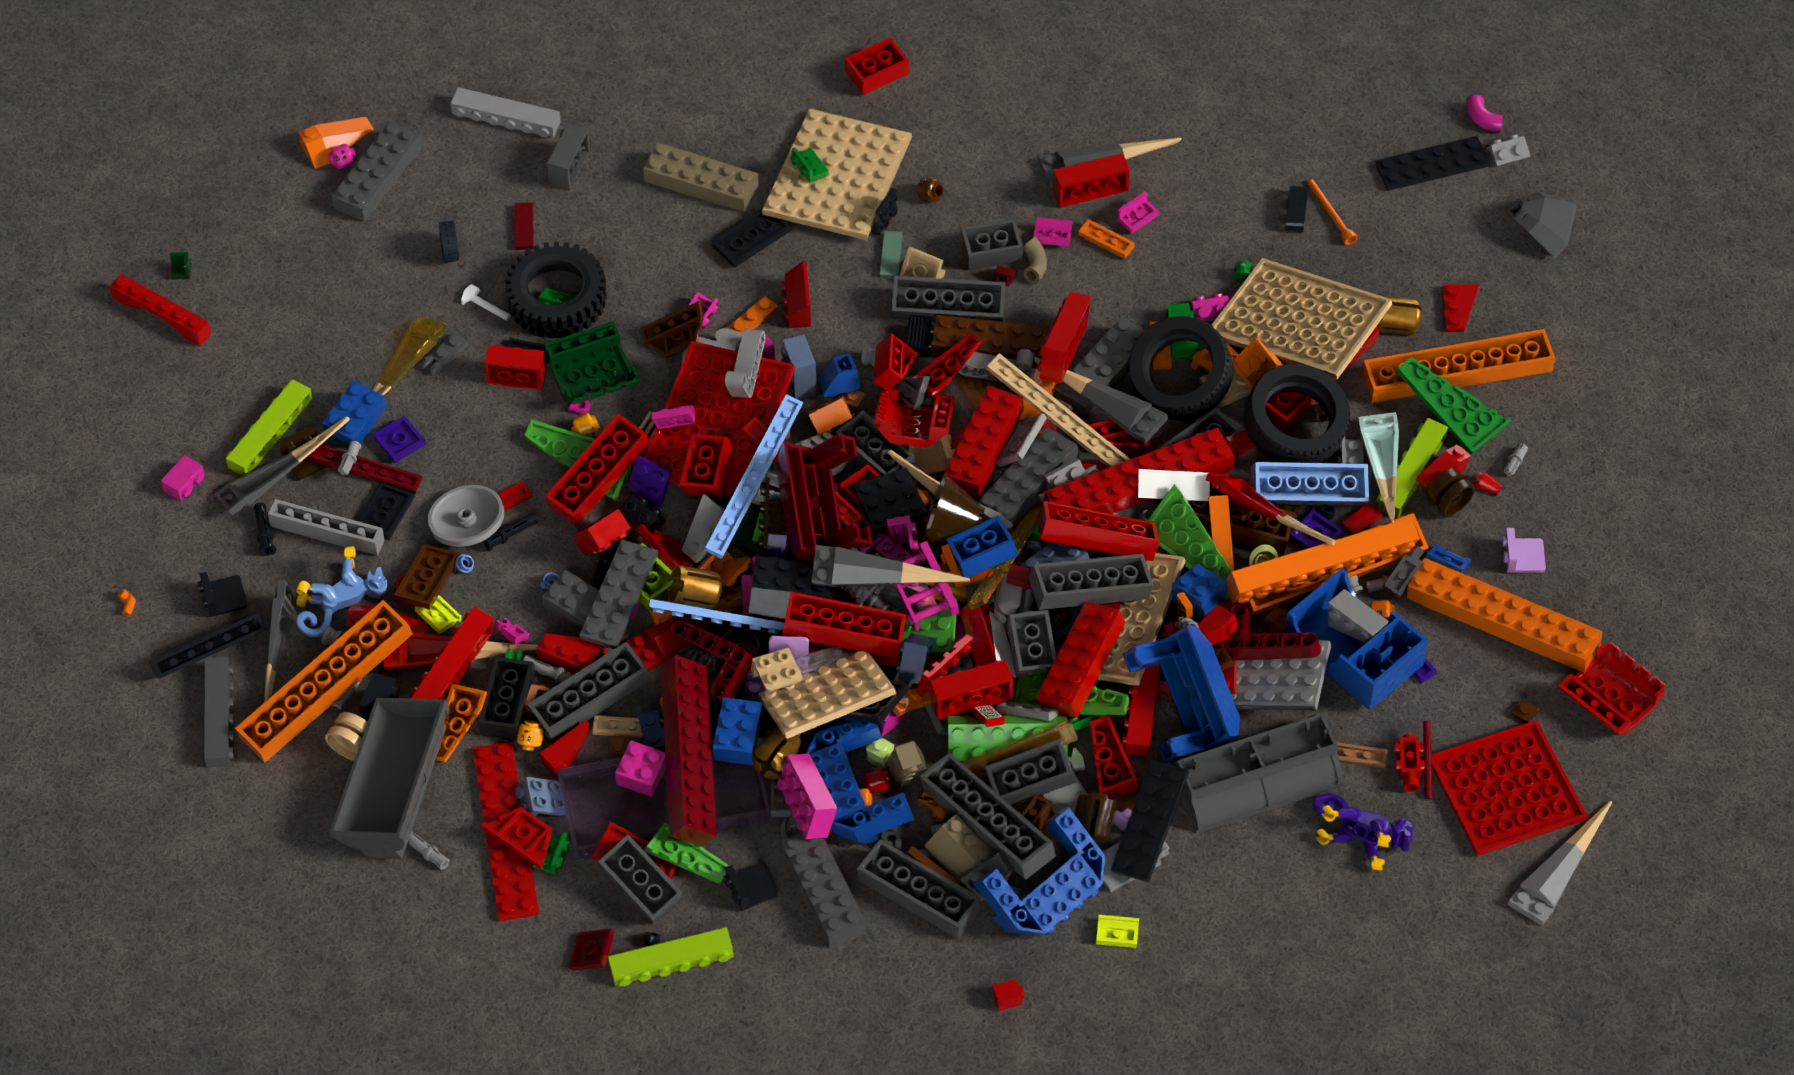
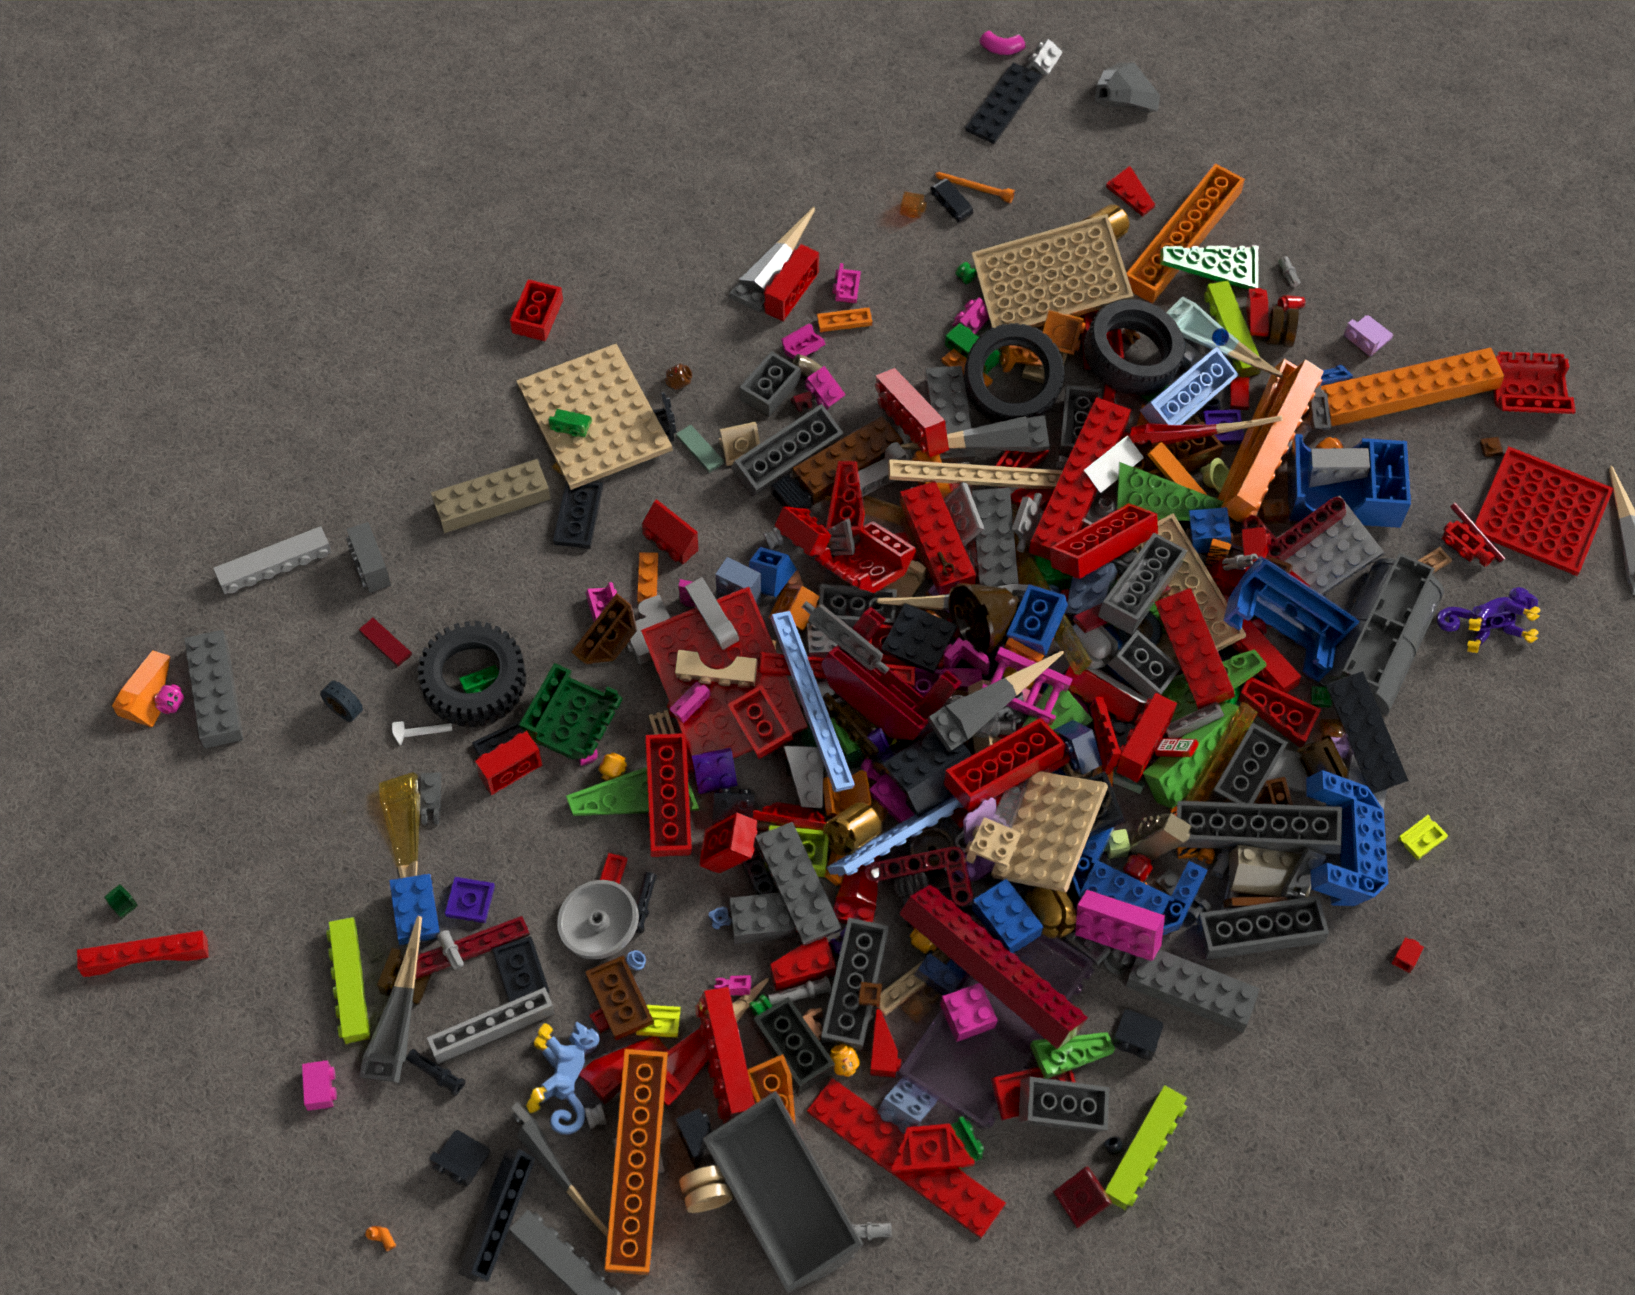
camera: 45 degrees left, 5 degrees up
none -> tan arch [675,650,758,688]
none -> dark grey plate [801,601,890,675]
none -> dark pink bracket [805,366,846,410]
none -> reddish brown plate [859,982,882,1007]
none -> clear orange brick [900,191,927,218]
none -> dark brown hand [937,552,954,576]
none -> clear blue plate [1212,328,1229,346]

